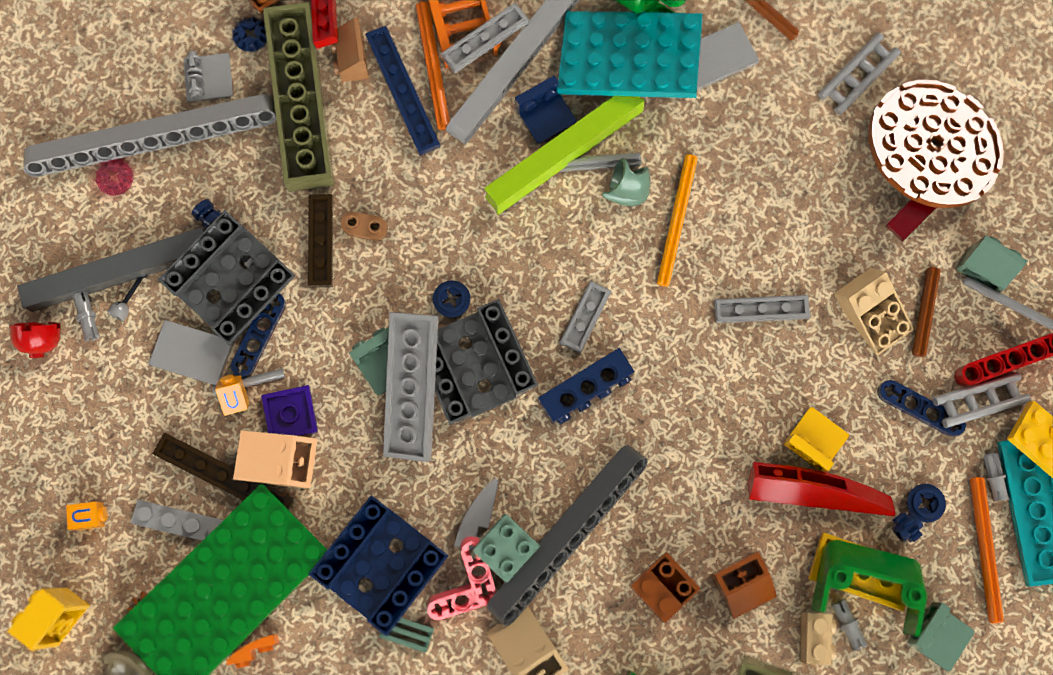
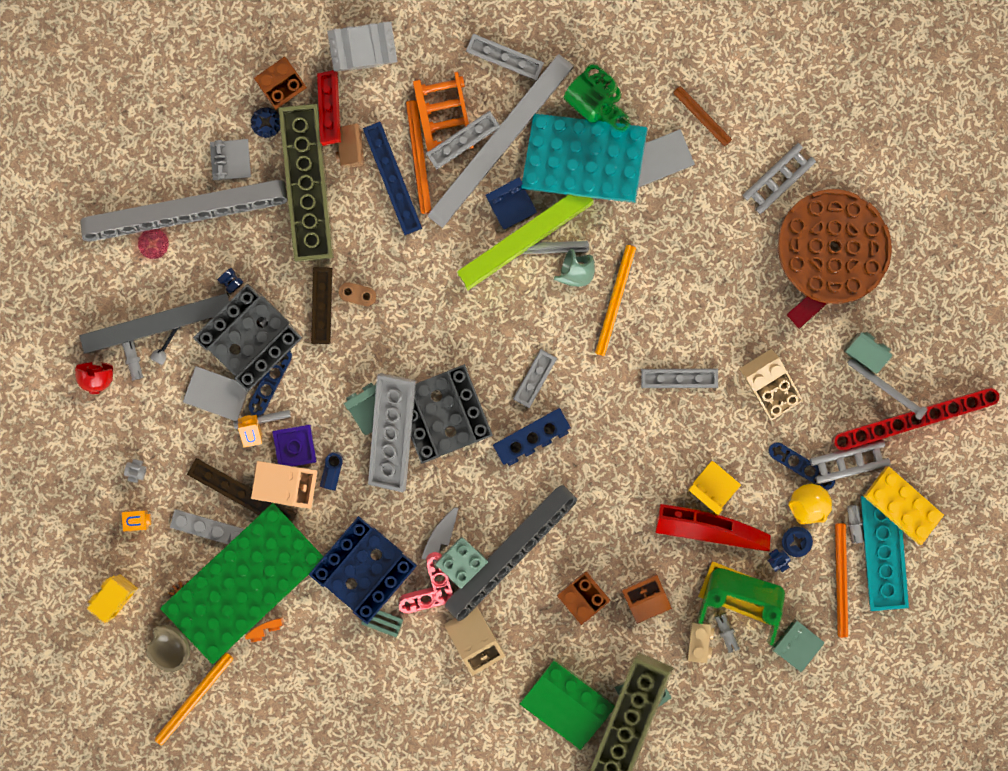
camera: 10 degrees right, 10 degrees up
dark blue gear [433,280,471,318] -> none
dark orange axle [912,267,941,357] -> none
none -> light grey gear [124,459,147,483]
none -> dark blue piece [319,451,344,491]
none -> yellow helmet [788,484,832,524]

